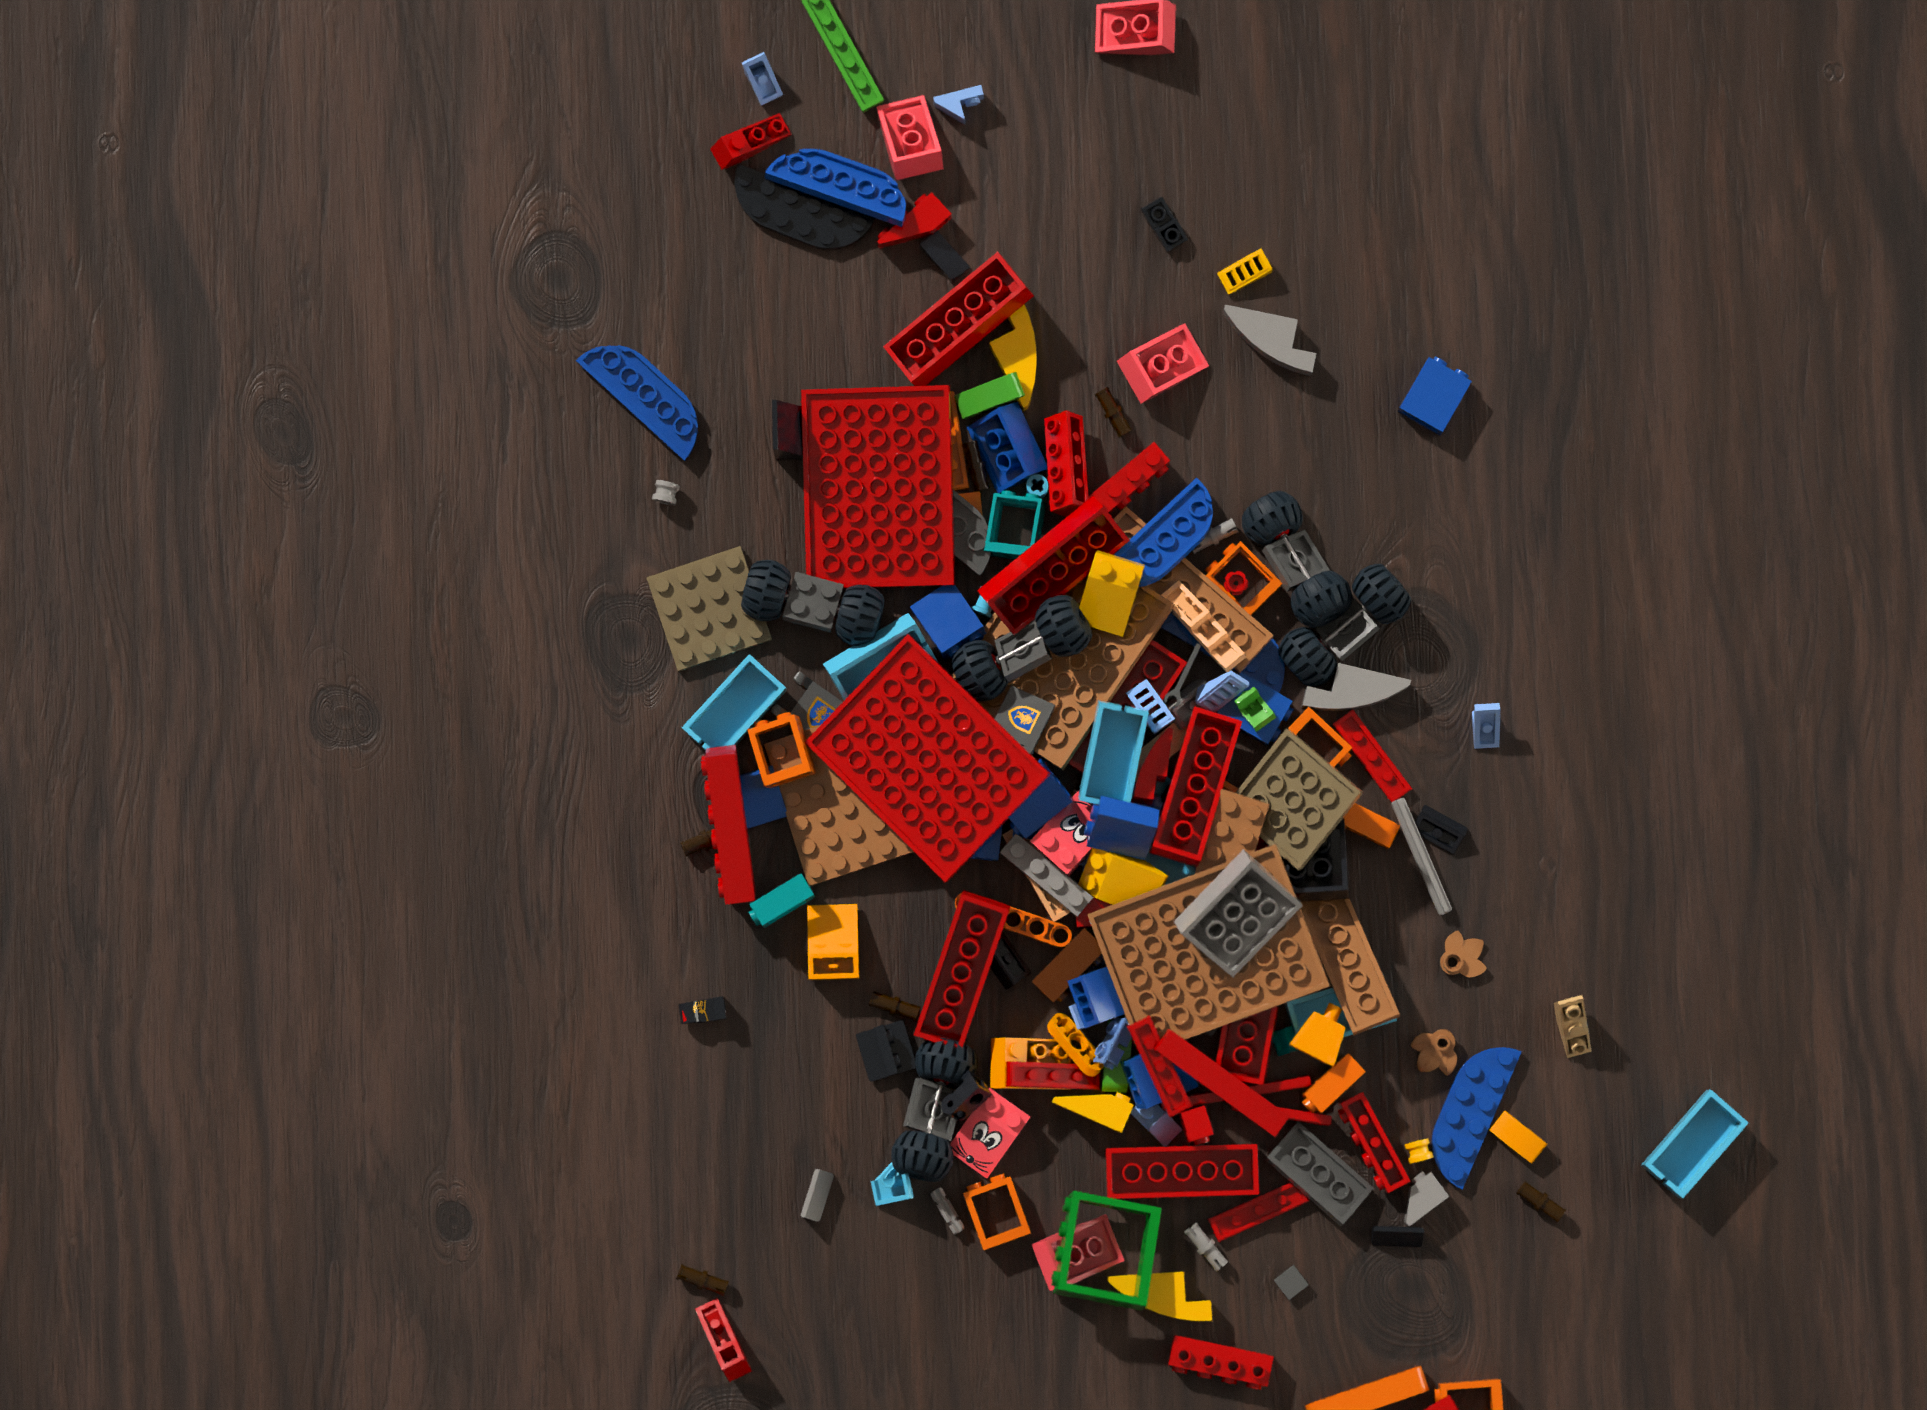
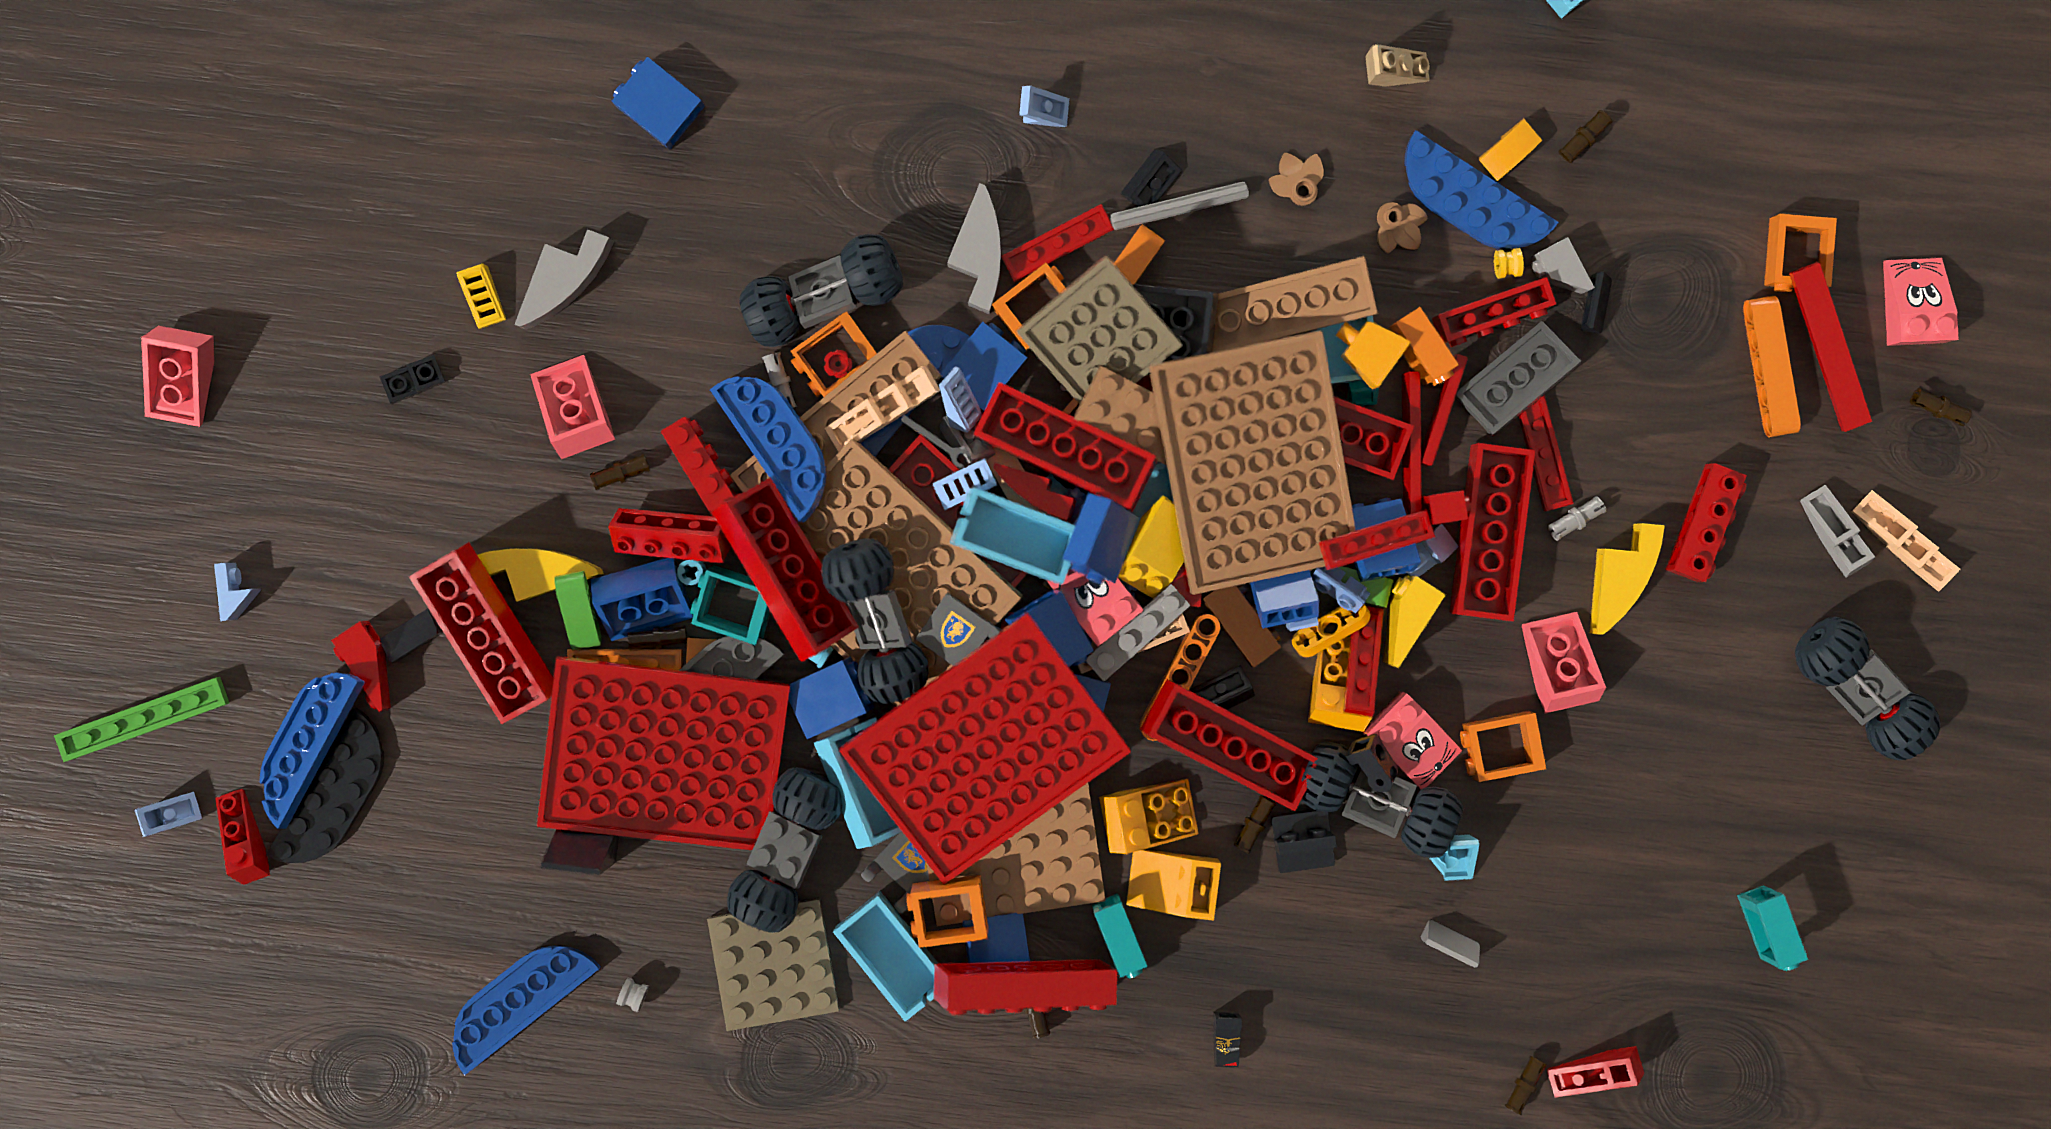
camera: 85 degrees left, 5 degrees up
coral slope [876,95,943,180] -> none
light grey axle [931,1187,965,1234] -> none
green window [1051,1191,1162,1311] -> none
yellow slope [1079,550,1145,637] -> none
red tile [1154,1029,1290,1137] -> none
light grey slope [1174,849,1303,977] -> none
bright green bracket [1235,687,1276,732] -> none
dark grey tile [1274,1265,1309,1300] -> none
black plate [1278,564,1411,687] -> none
none -> light orange slope [1099,779,1198,854]

